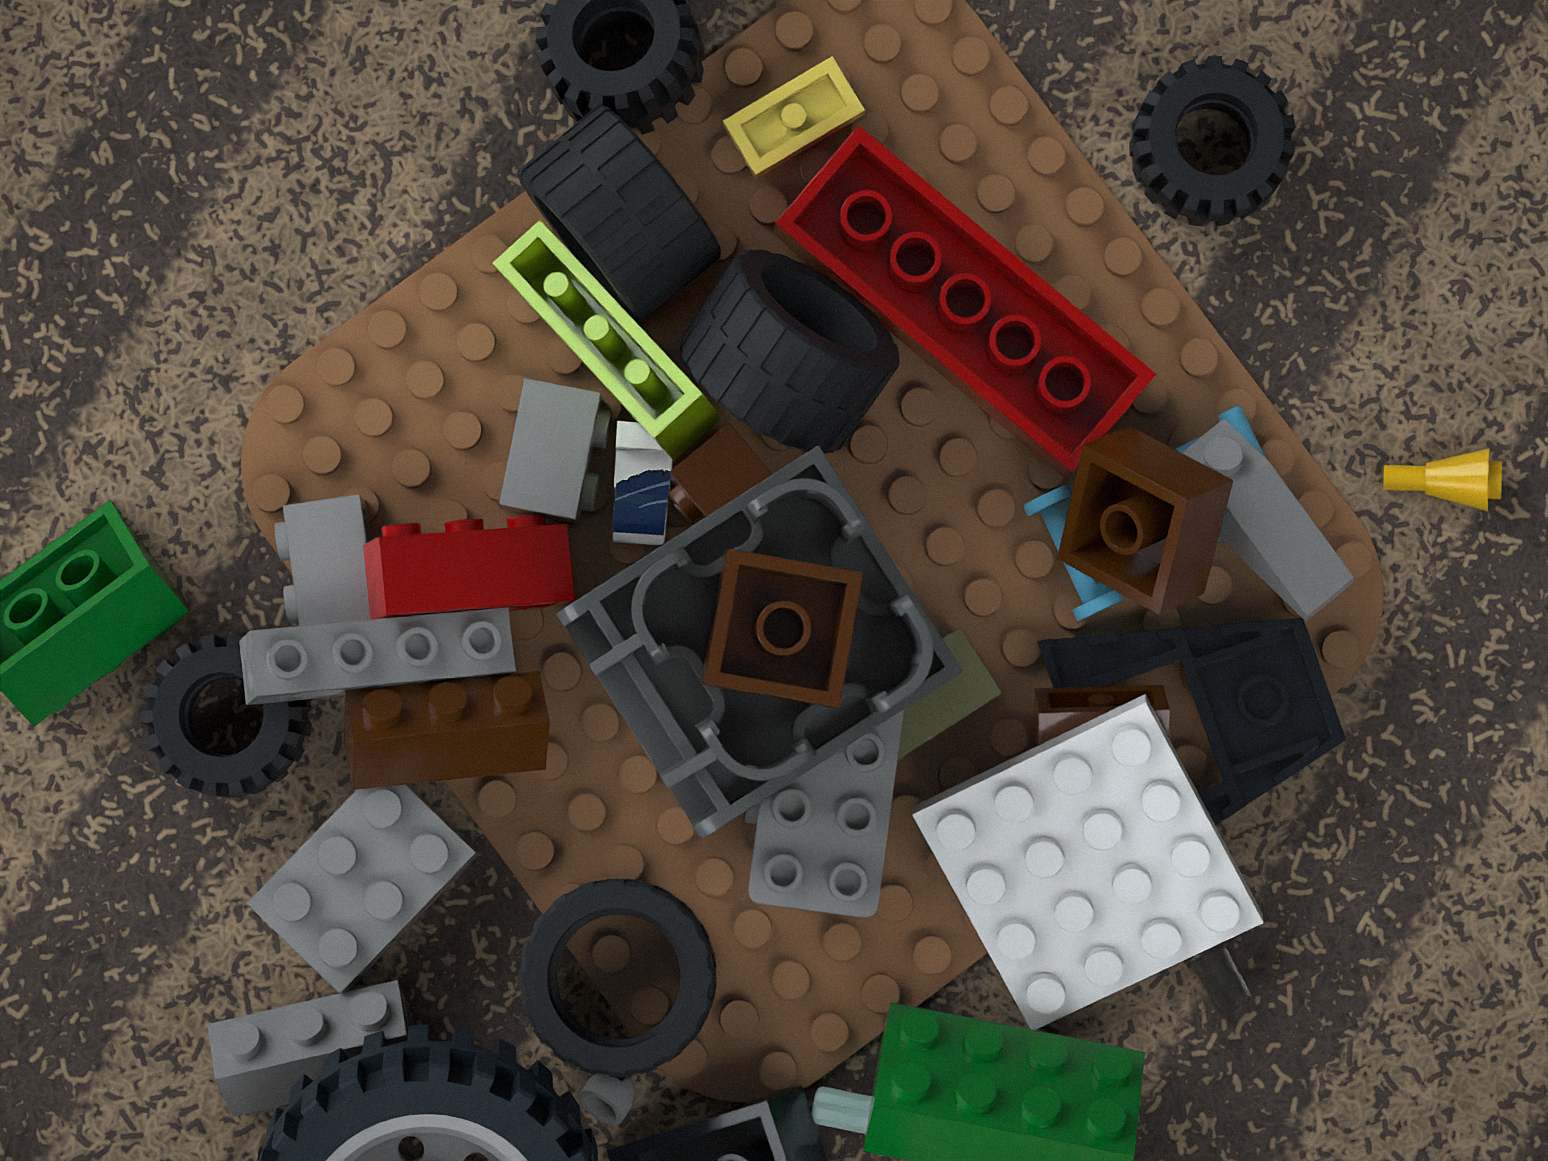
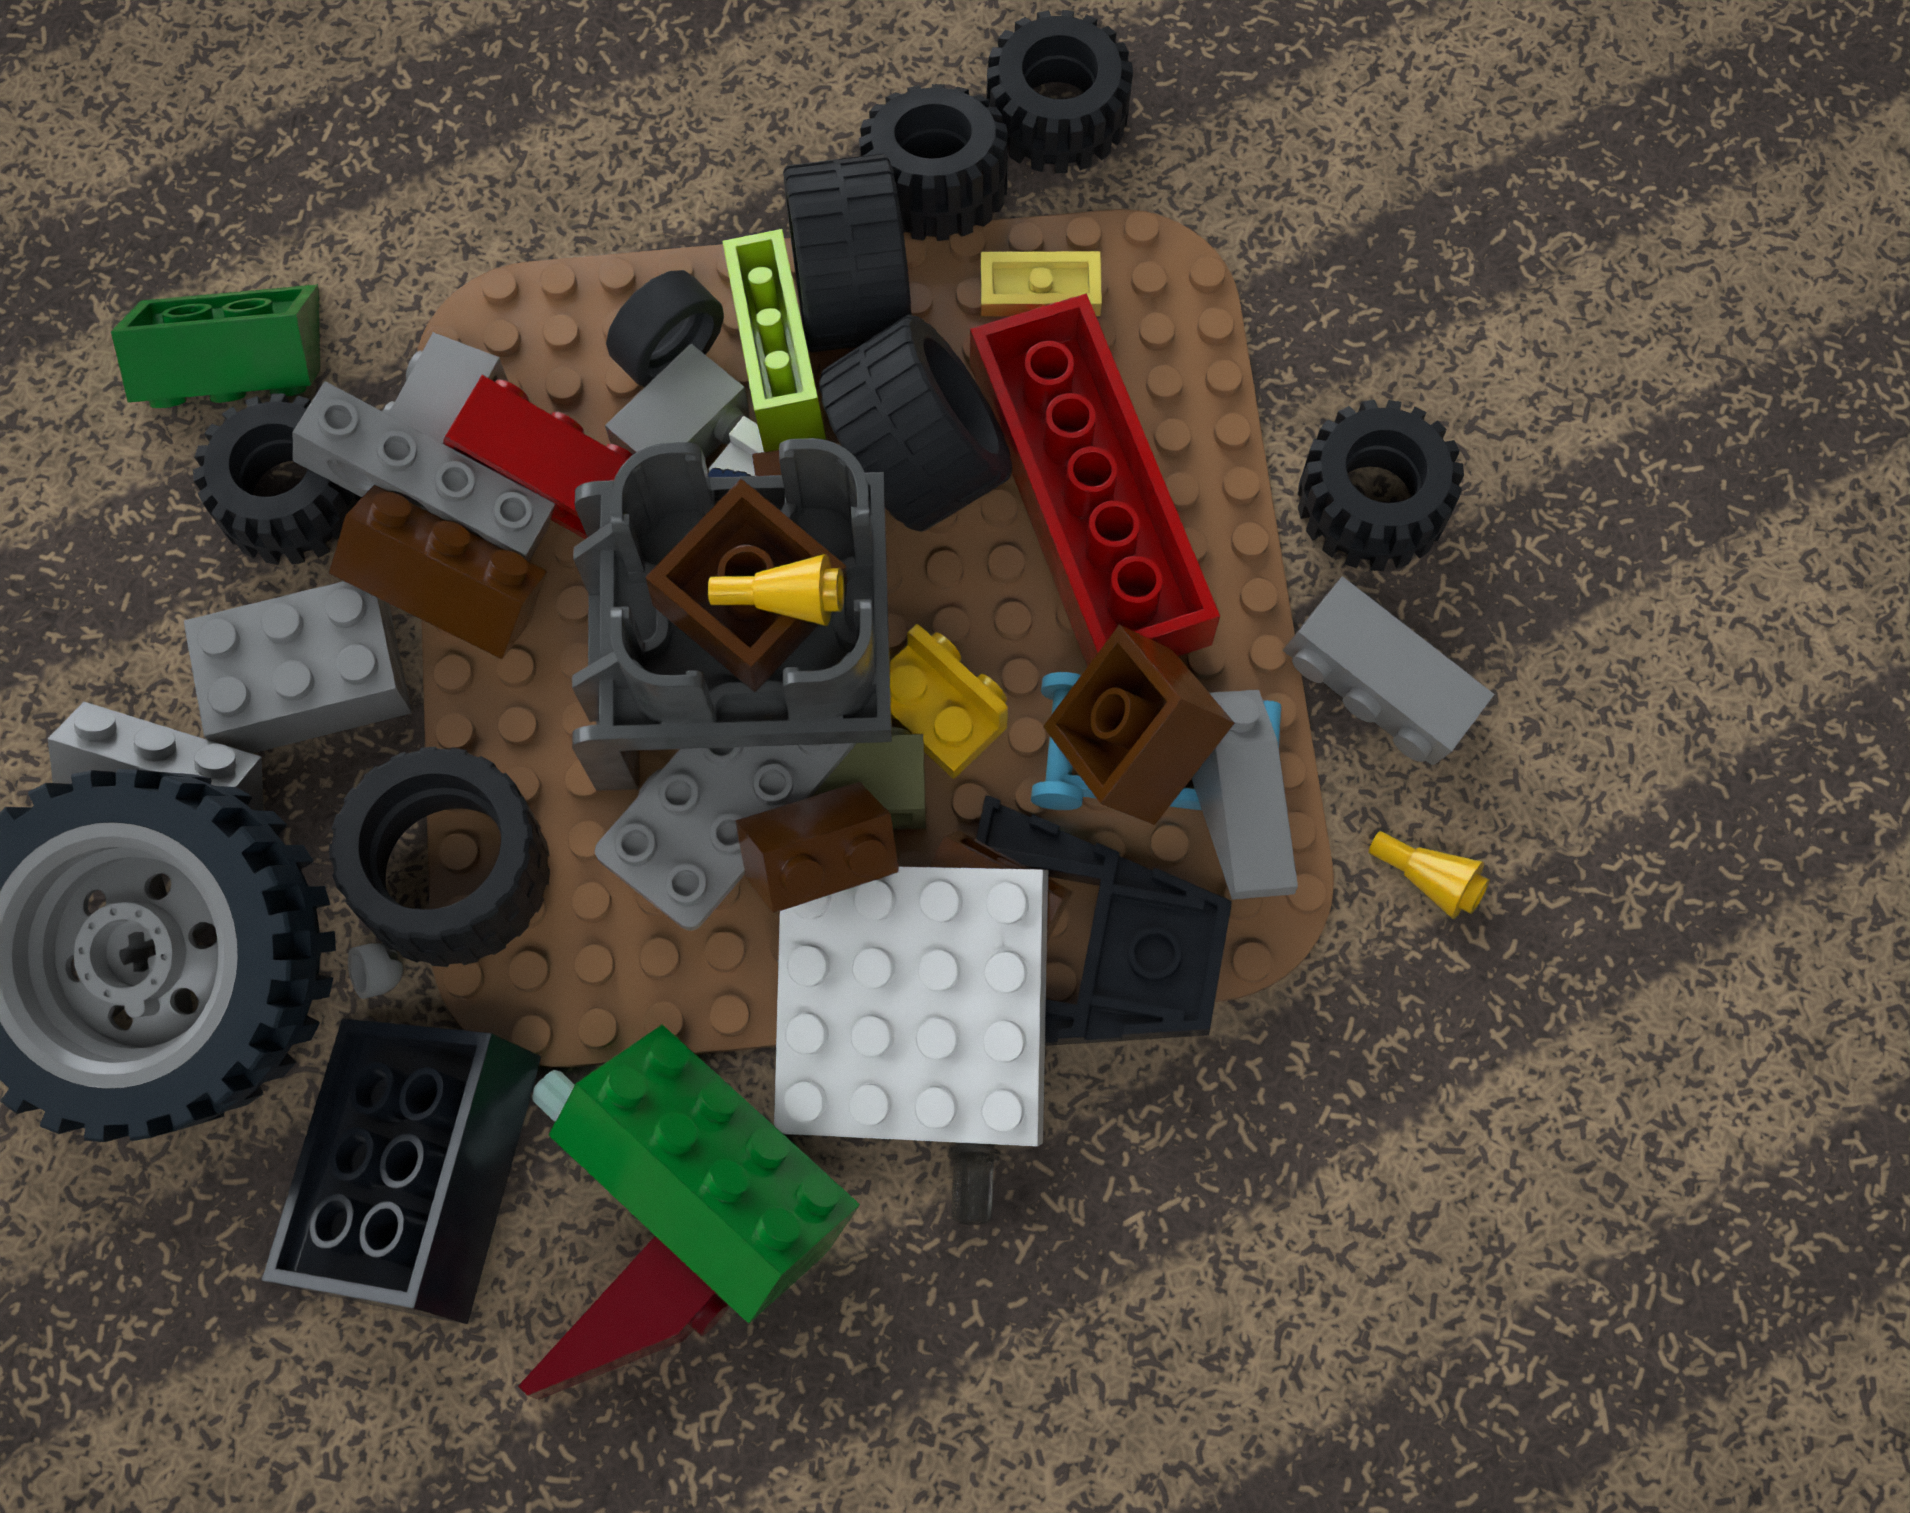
camera: 30 degrees right, 15 degrees down
none -> black tyre [606,270,724,388]
none -> yellow cone [708,554,844,626]
none -> reddish brown brick [735,782,899,913]
none -> yellow bracket [890,624,1008,779]
none -> light grey brick [1282,576,1495,766]

